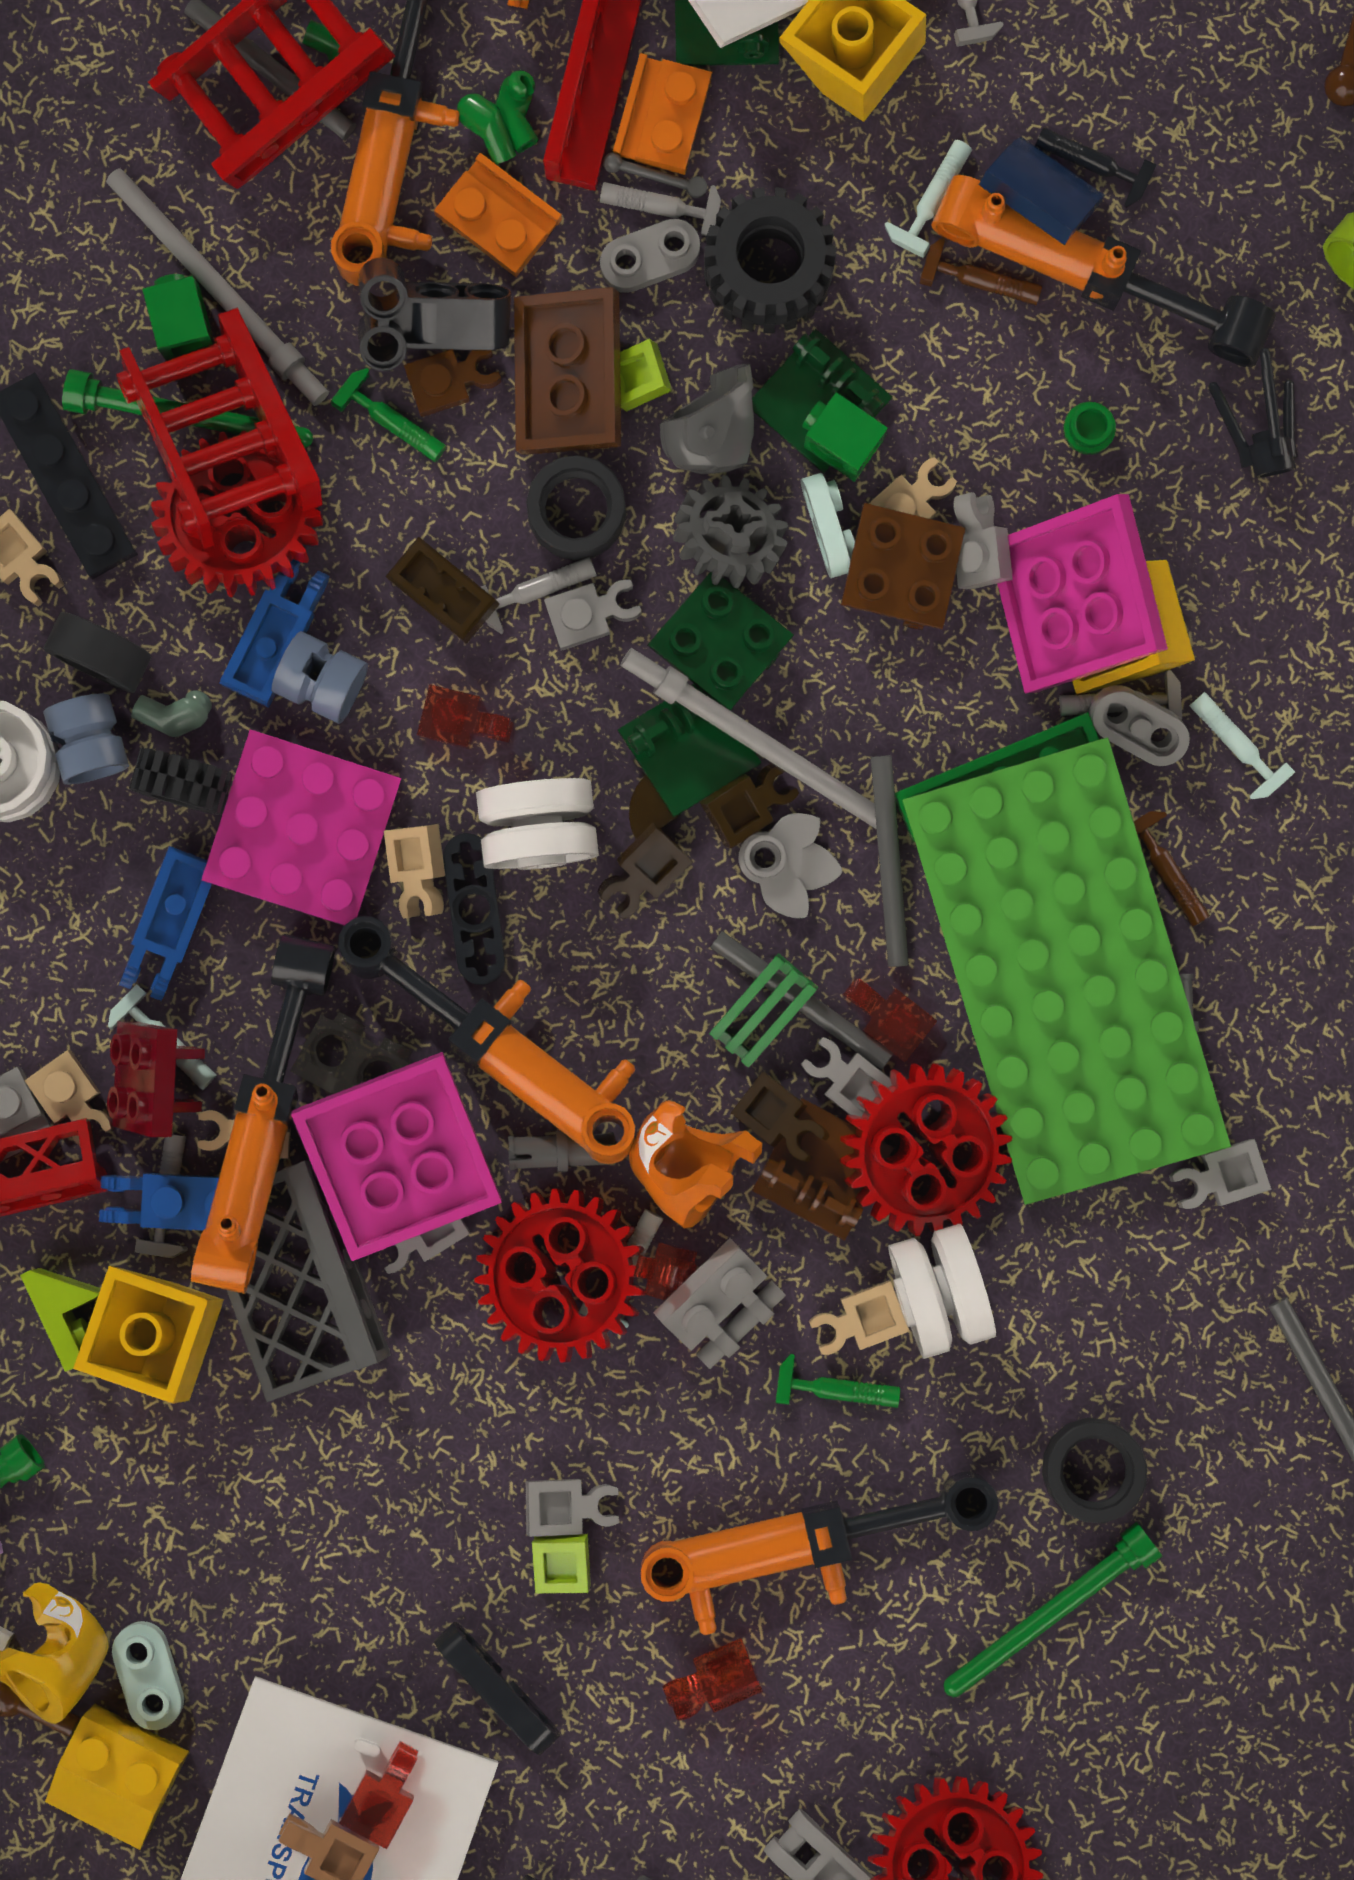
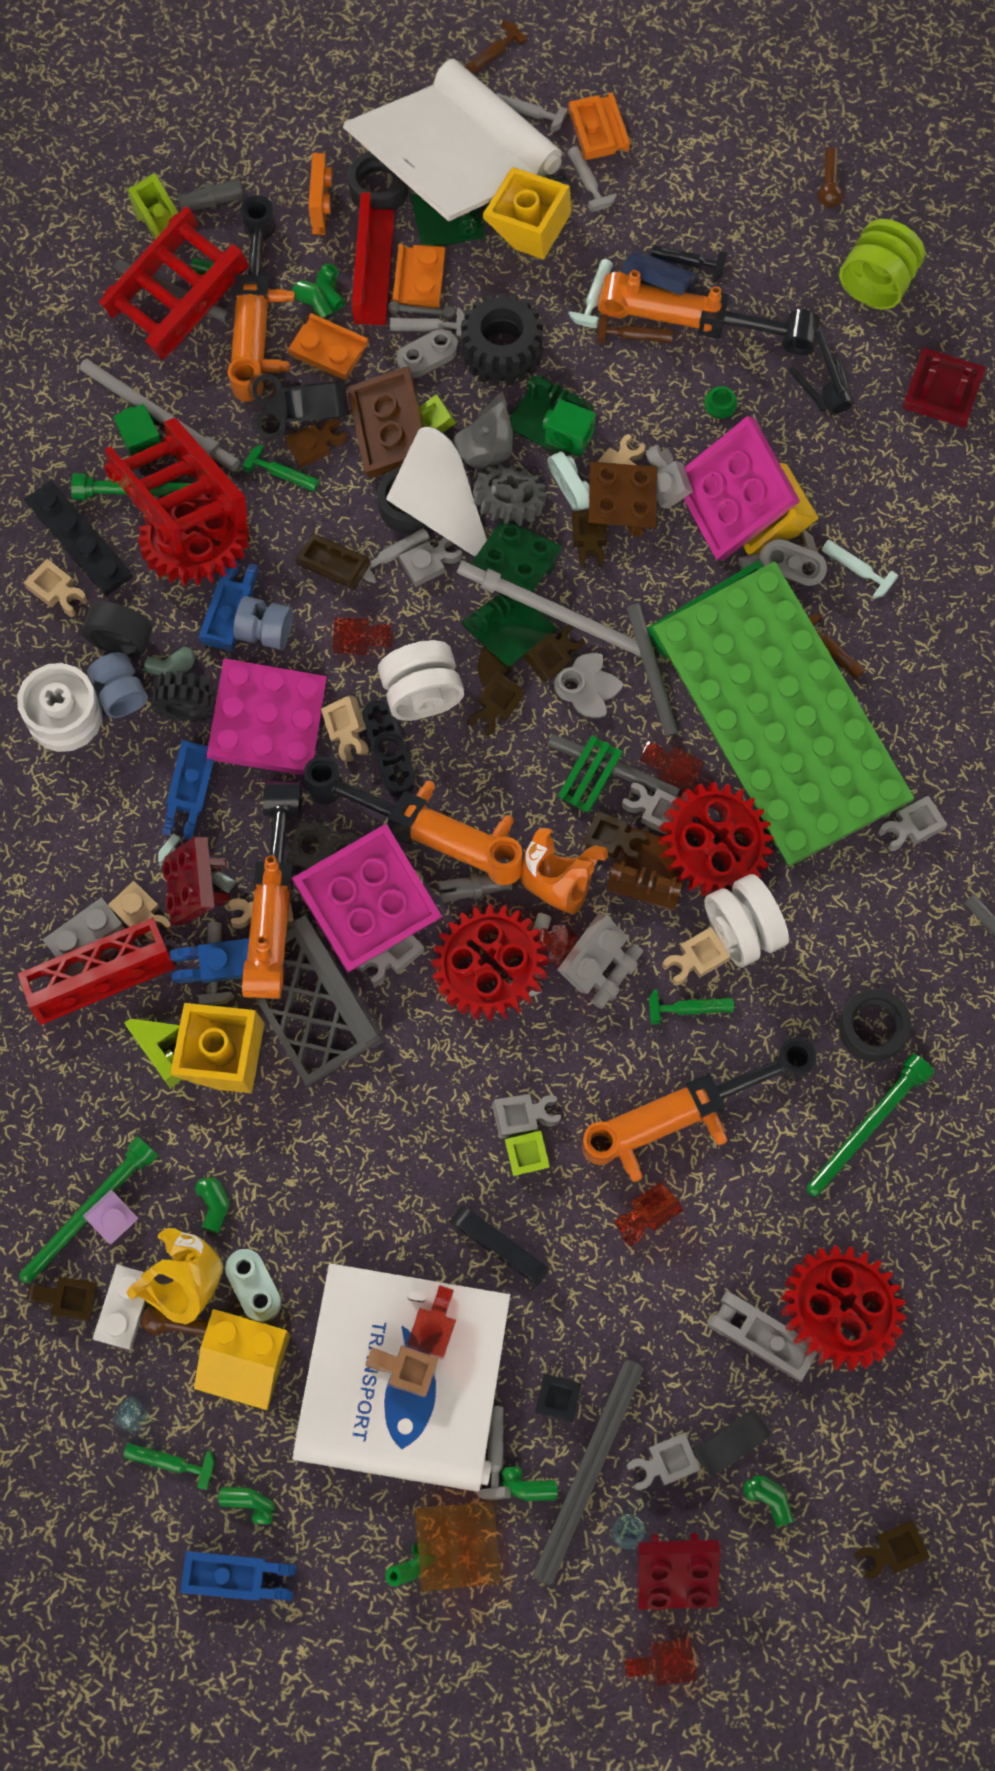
camera: 10 degrees left, 15 degrees down
none -> green arm [195,1177,230,1234]
none -> white sticker [386,427,487,556]
none -> dark brown plate [571,510,607,568]

